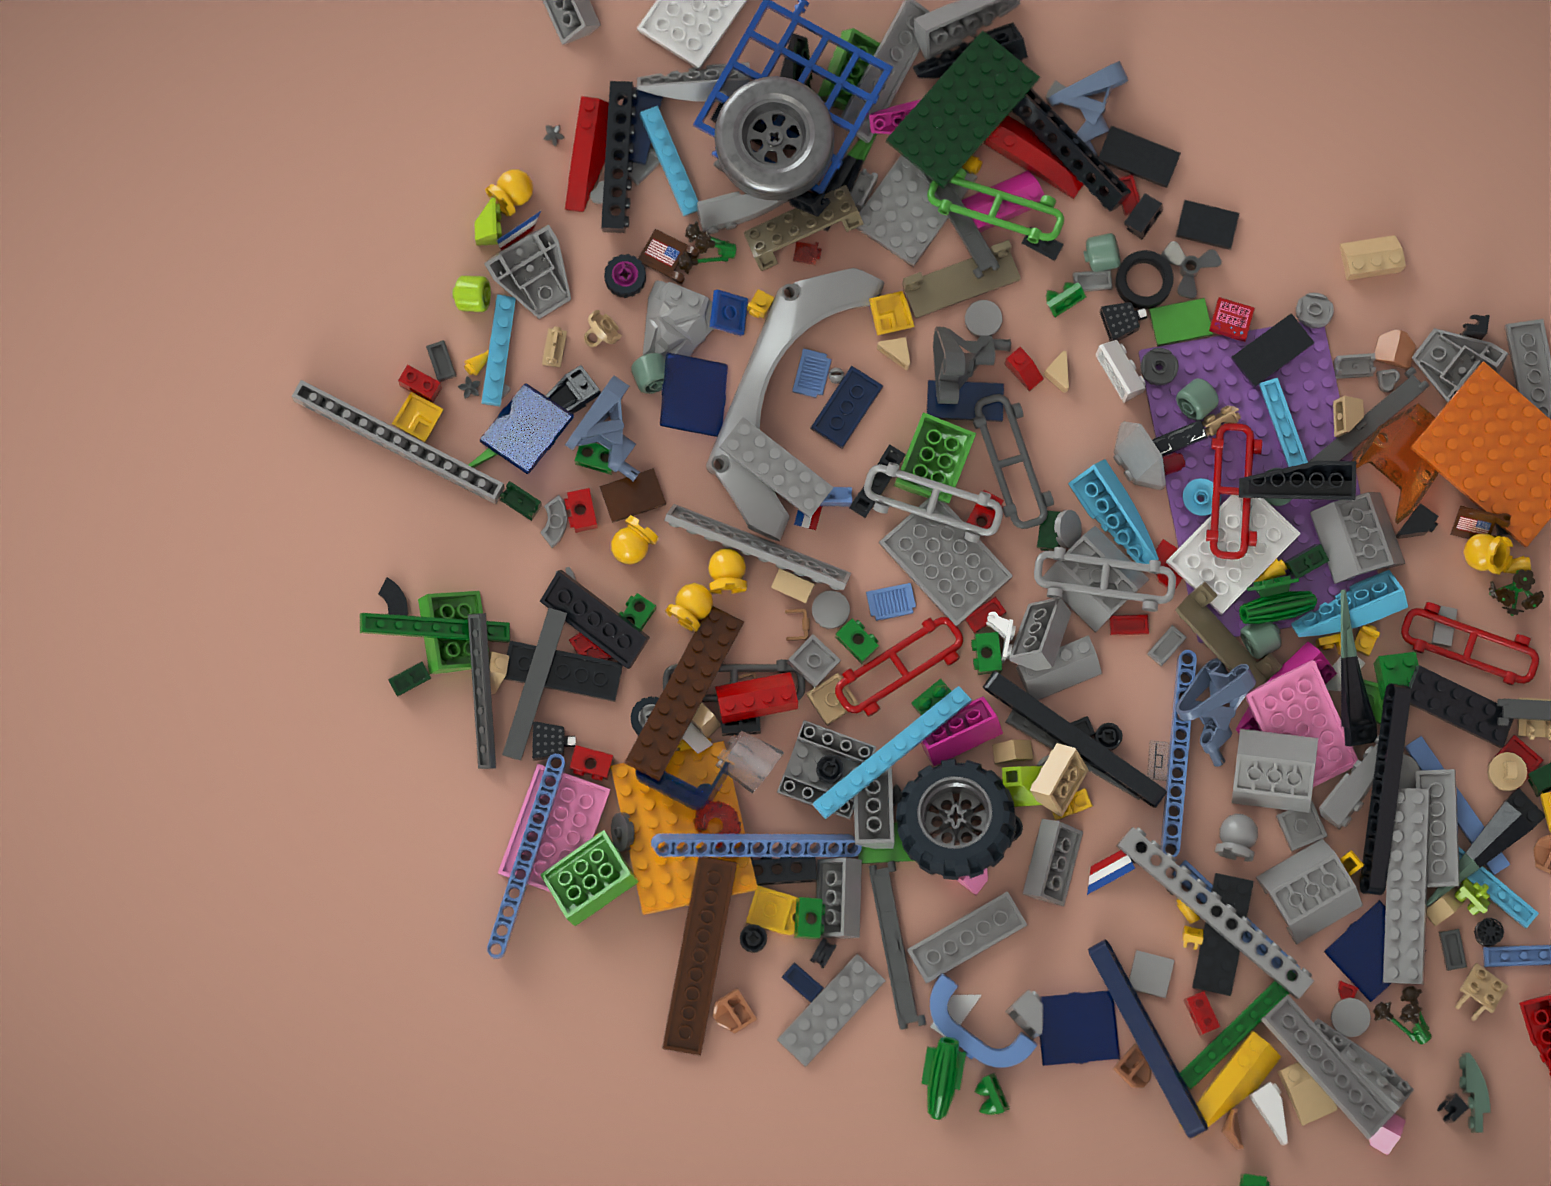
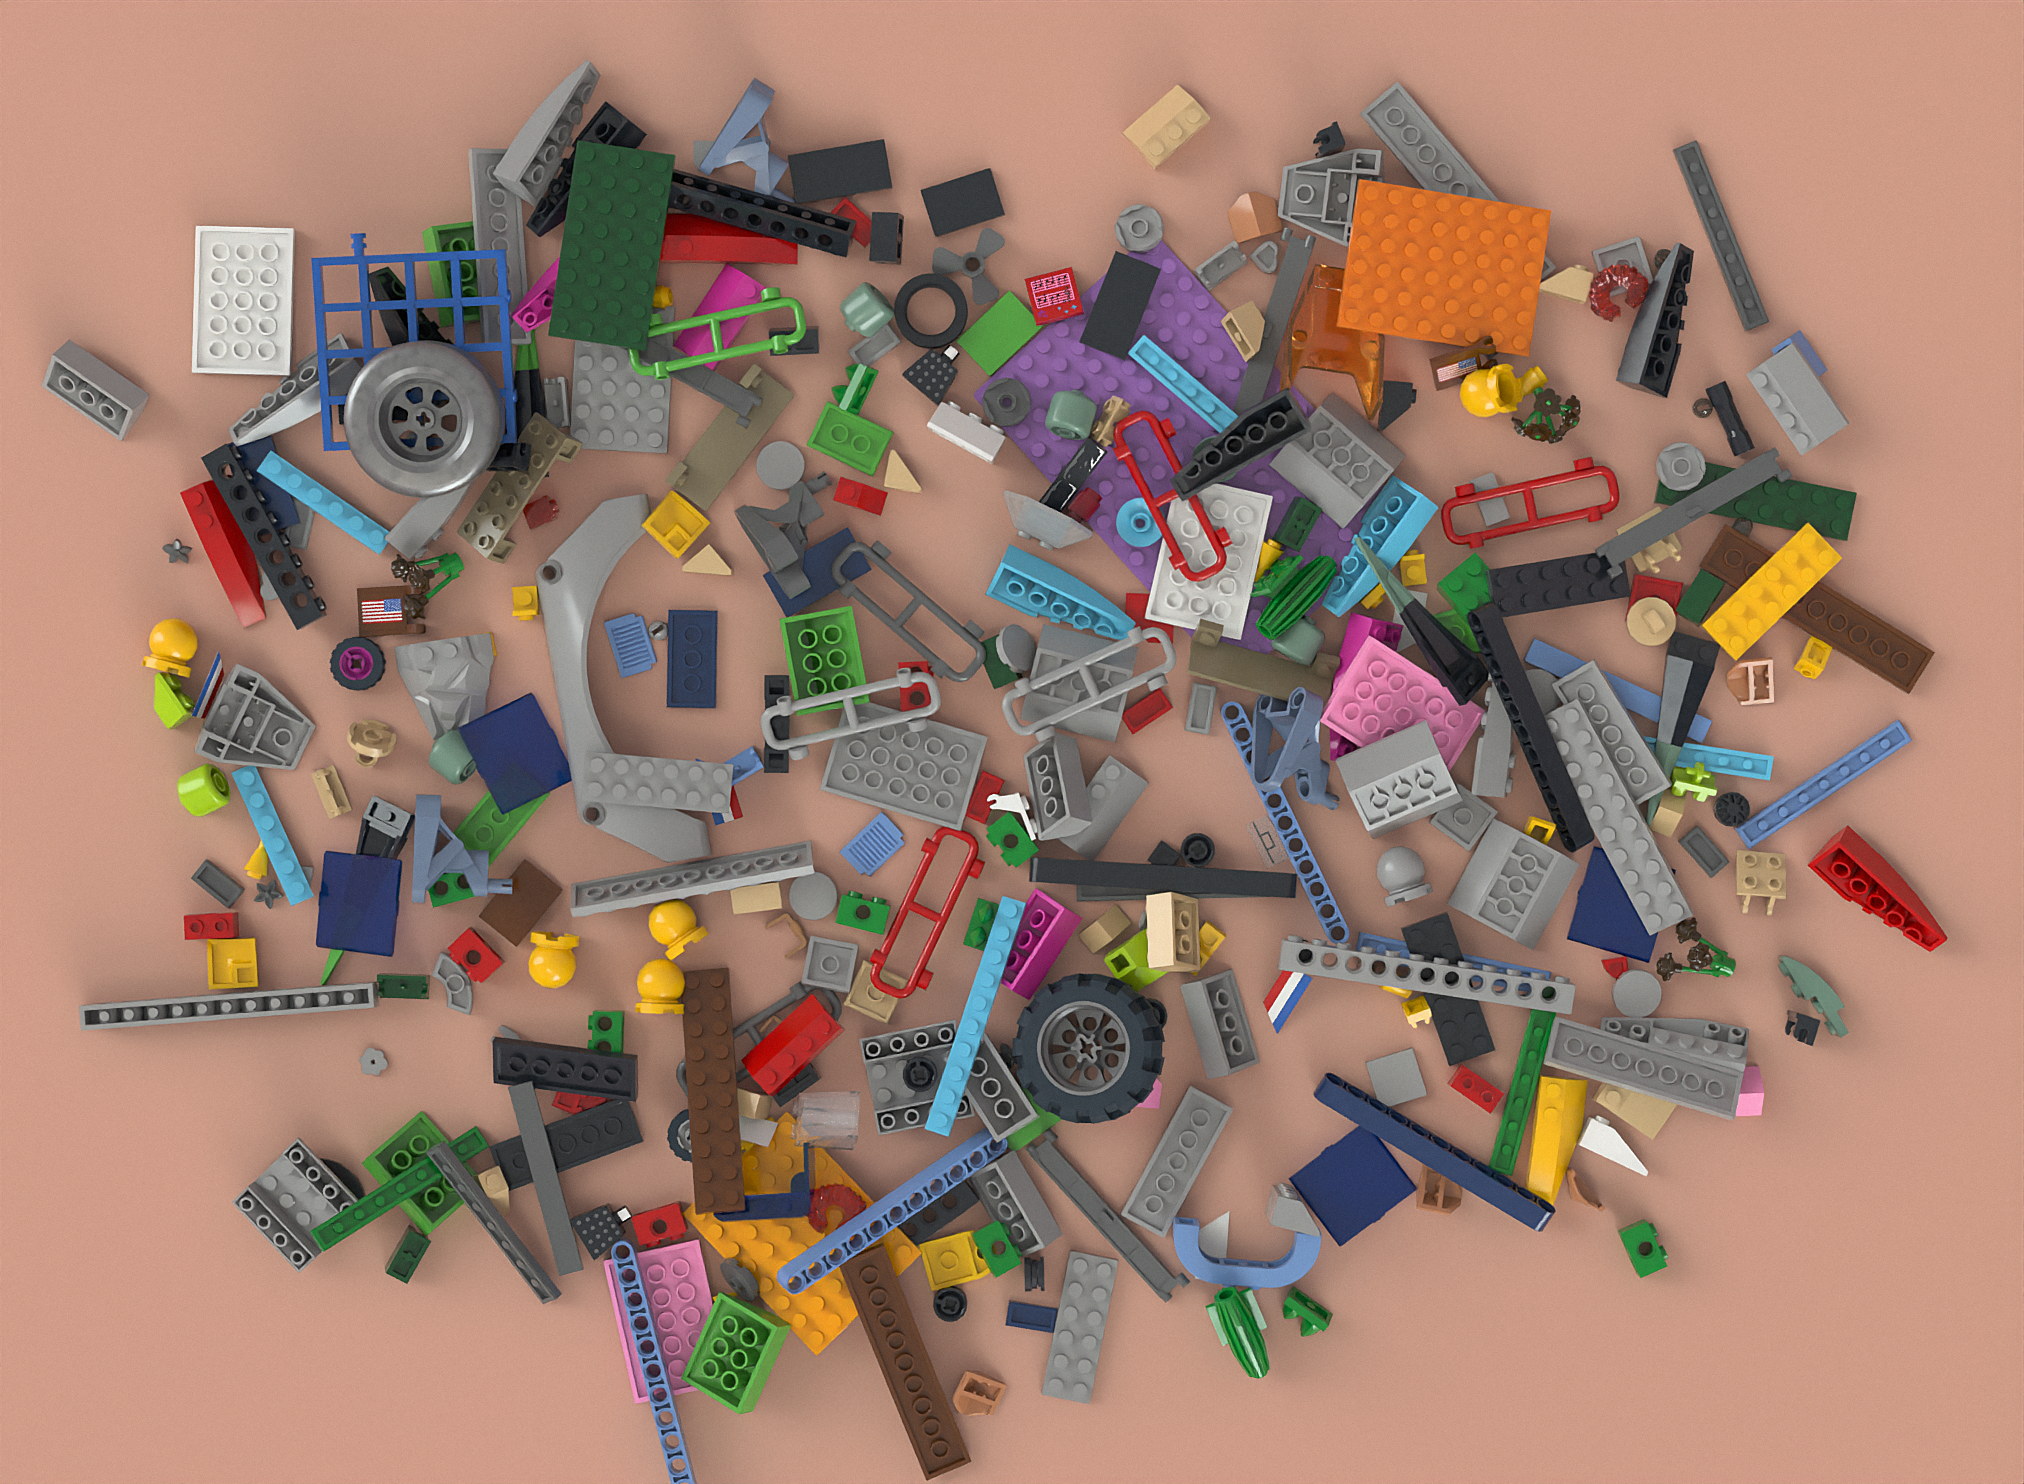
camera: 25 degrees left, 10 degrees up
blue tile [710,289,748,336] -> none
none -> light grey slope [232,1137,358,1273]
none -> light grey plant [359,1048,388,1075]
none -> bright green tile [453,762,550,868]
none -> bright green tile [807,401,894,477]

